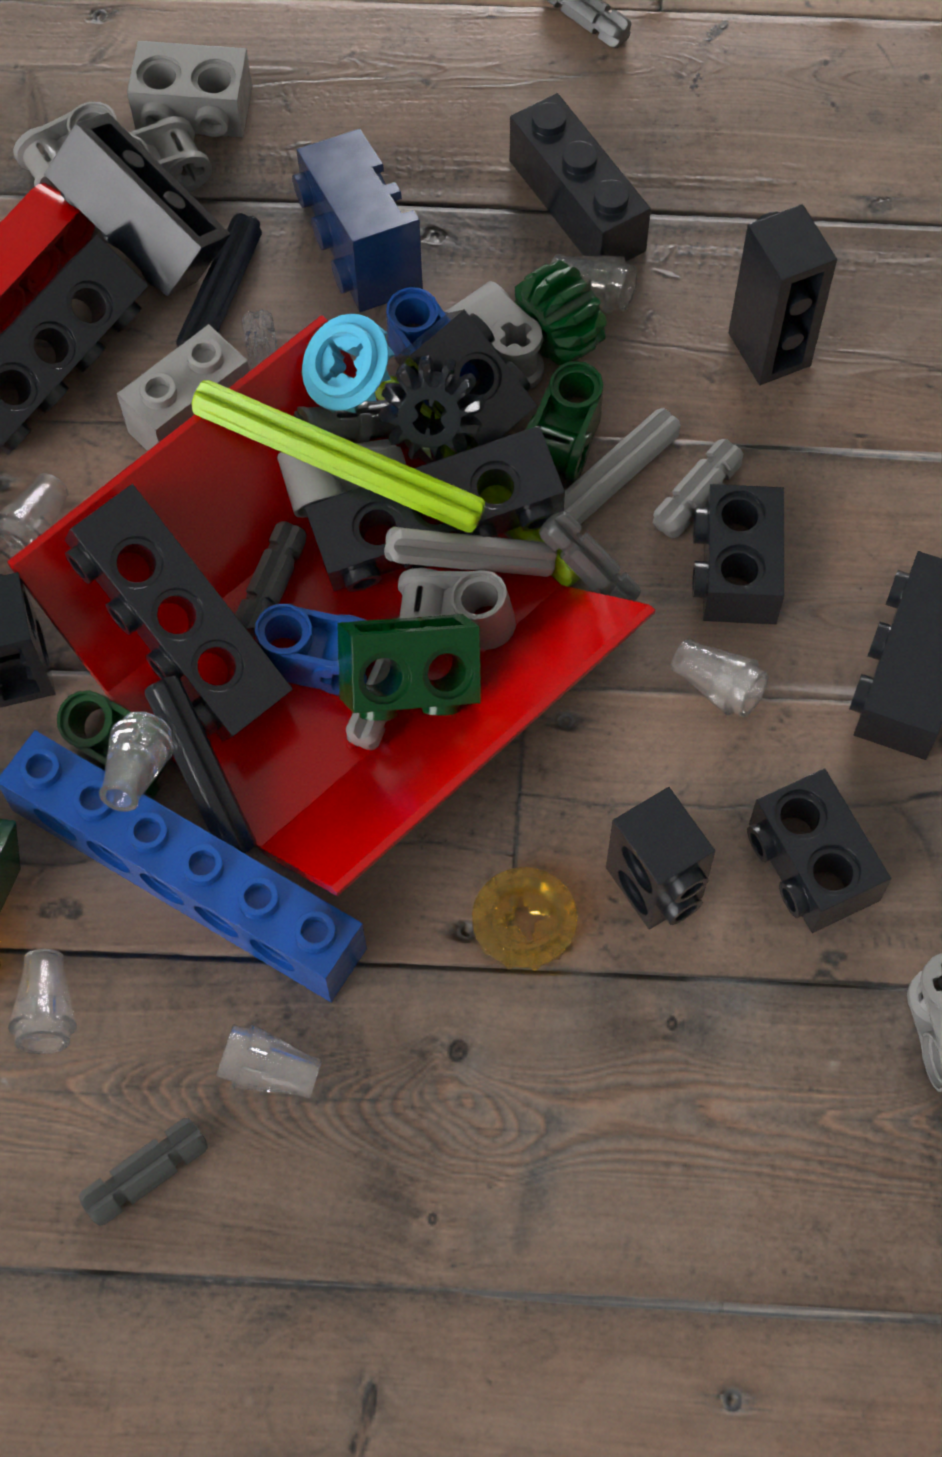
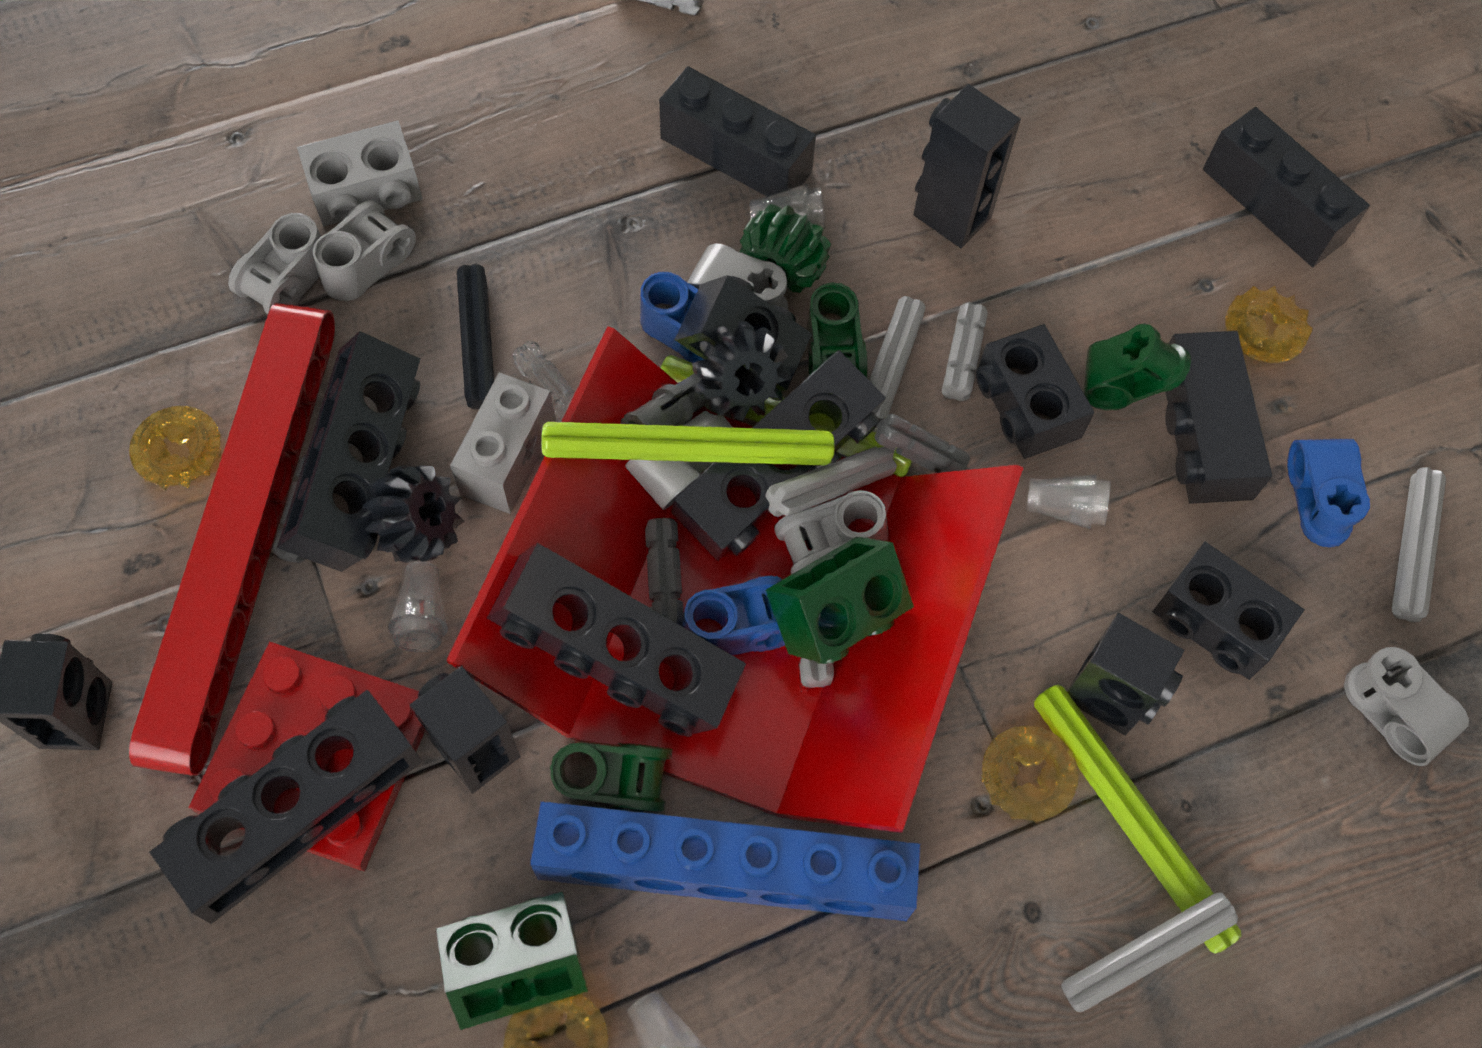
camera: 30 degrees left, 0 degrees up
brick [44,113,231,297] -> none
clear cone [99,712,174,812] -> none
black axle [145,675,256,853] -> none
clear cone [216,1023,322,1099] -> none
dark blue wedge [292,129,423,313] -> none
medium azure gear [302,314,395,413] -> none
none -> black gear [362,465,465,563]
none -> lime axle [1034,684,1242,954]
none -> light grey axle [1061,893,1239,1012]
none -> dark green piece [1083,323,1191,410]

